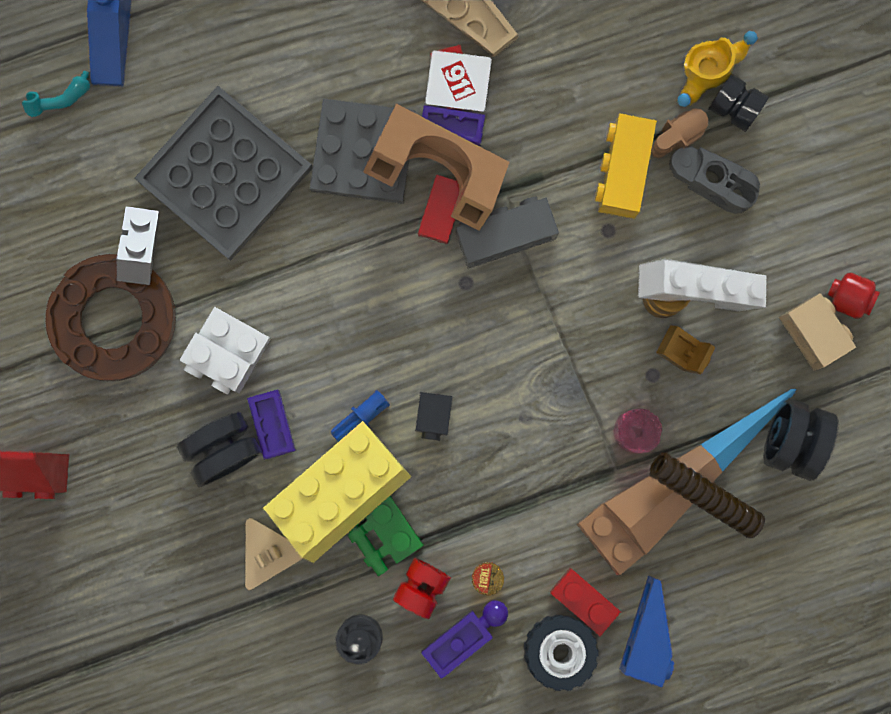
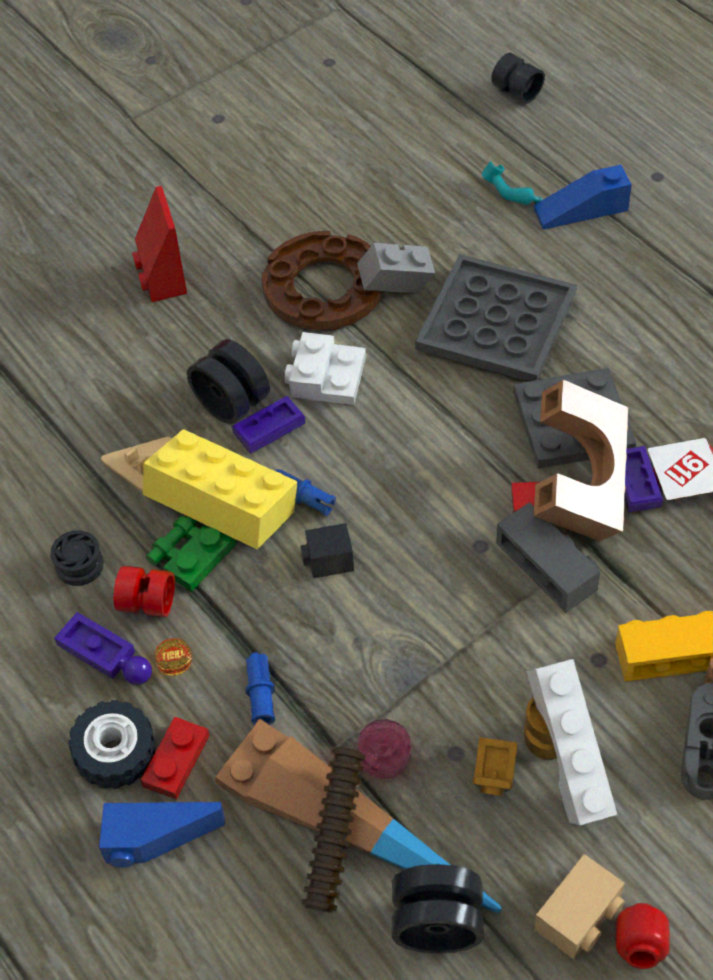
camera: 75 degrees right, 30 degrees down
none -> blue axle [245,653,275,725]

